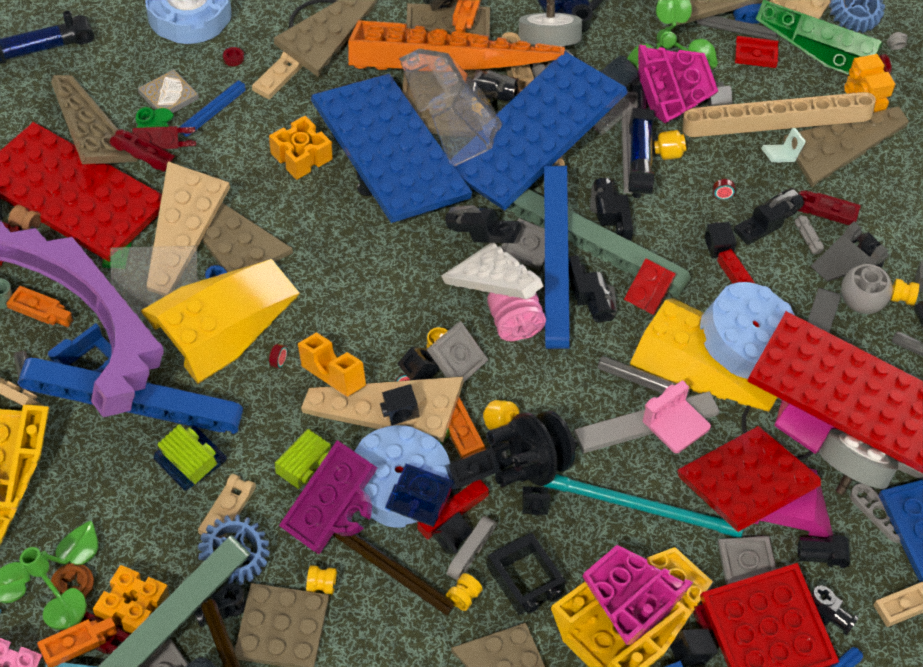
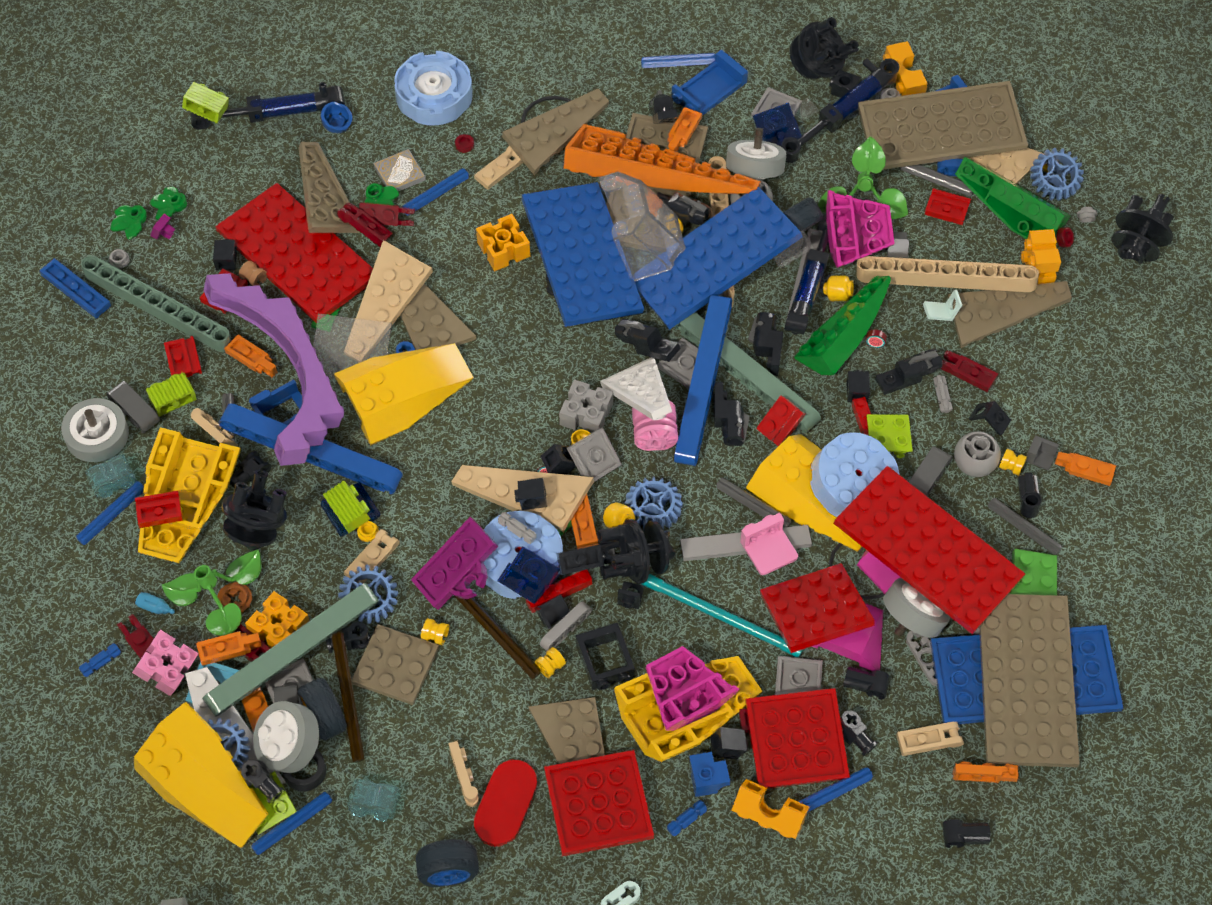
camera: 15 degrees right, 5 degrees up
dark red tile [269,343,288,369] -> none
lime brick [275,429,331,489] -> none
light orange arch [298,332,366,397] -> none
dark grey flag [811,221,889,282] -> none
none -> black piece [222,470,287,551]
none -> black connector [229,451,271,489]
none -> blue helmet [321,102,352,133]
none -> yellow plate [357,521,379,542]
none -> light grey axle [498,512,536,544]
none -> light grey brick [559,380,613,433]
none -> medium blue gear [625,477,683,530]
none -> green wedge [794,276,891,375]
none -> lime hinge [867,414,913,458]

